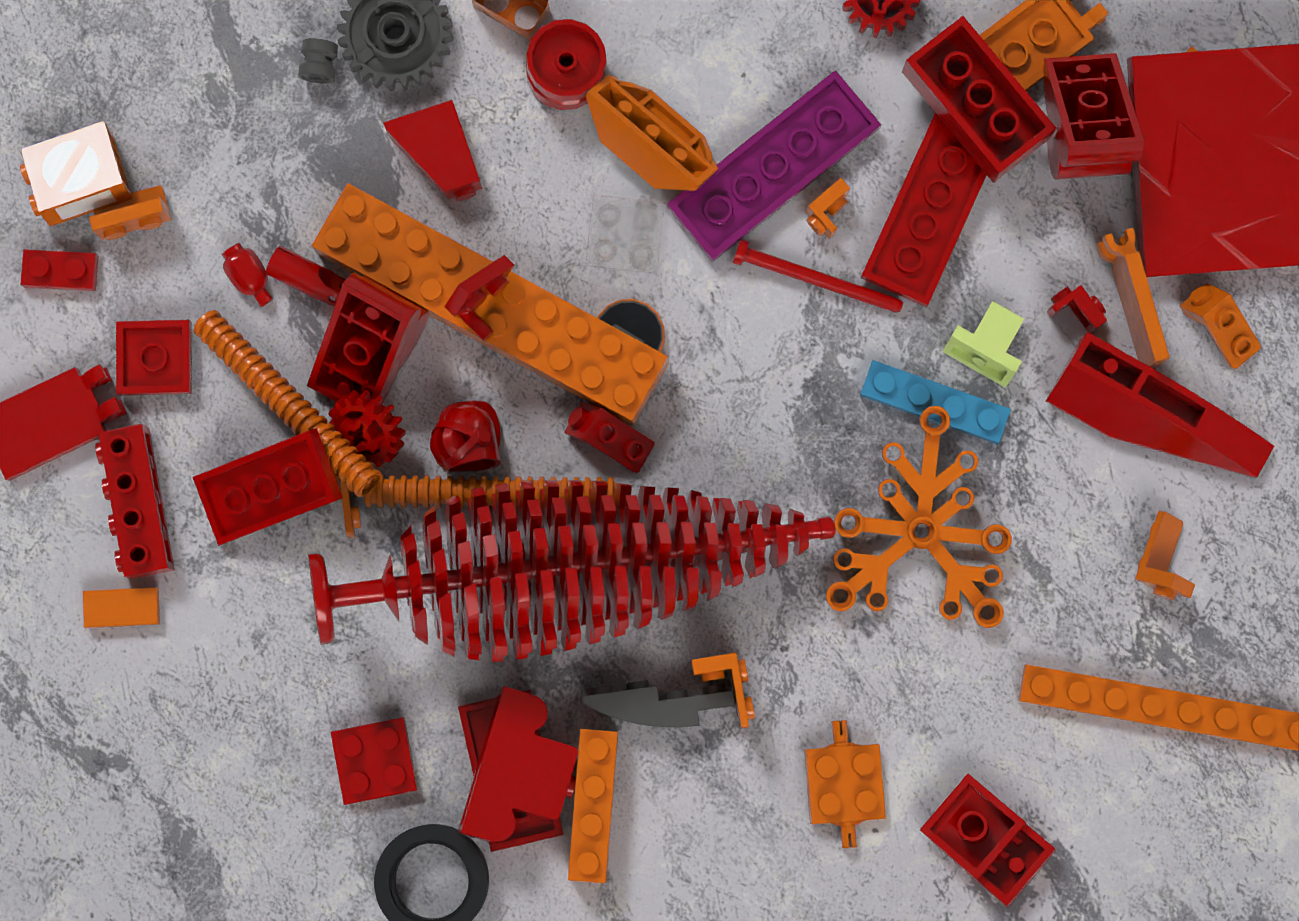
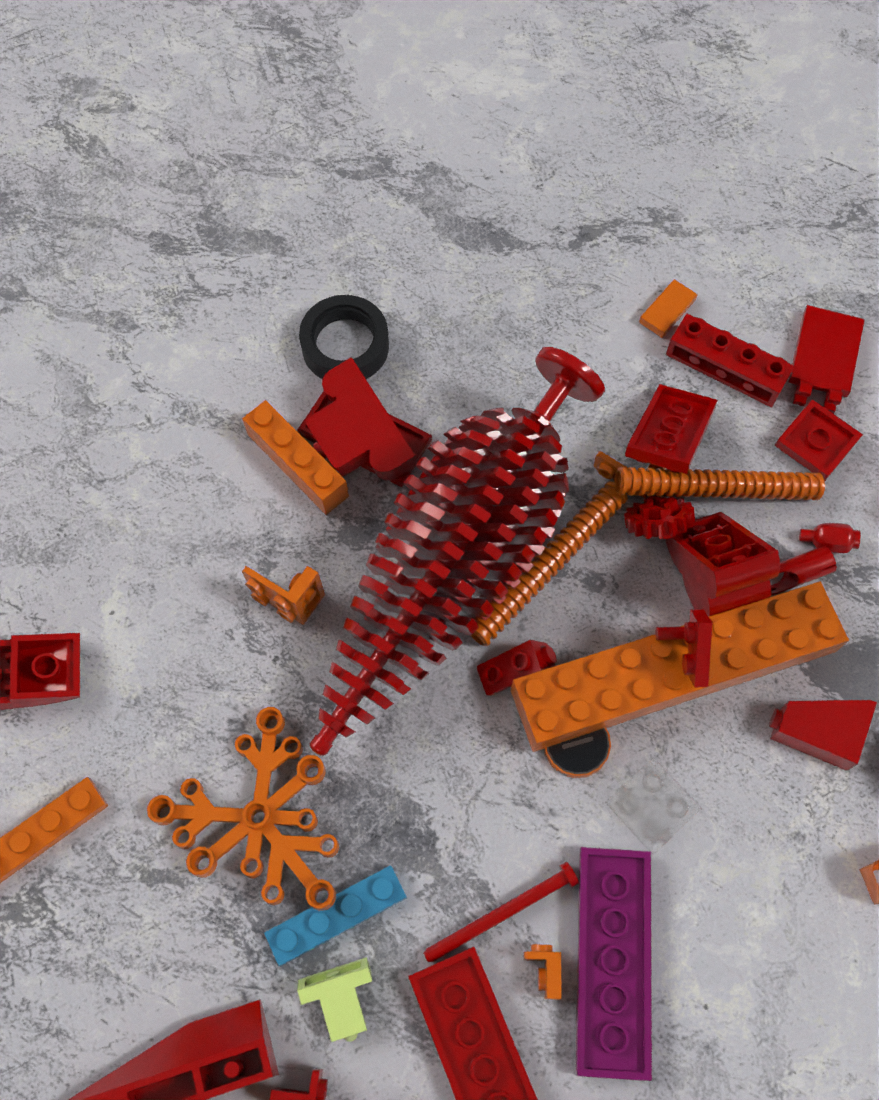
camera: 130 degrees right, 15 degrees down
red plate [330,717,418,805] -> none
red helmet [430,400,501,473] -> none
red wheel [526,19,607,110] -> none
dark grey slope [582,680,735,728] -> none
orange wedge [586,75,718,191] -> none
orange plate [804,720,886,848] -> none
orange bracket [1135,511,1195,600] -> none

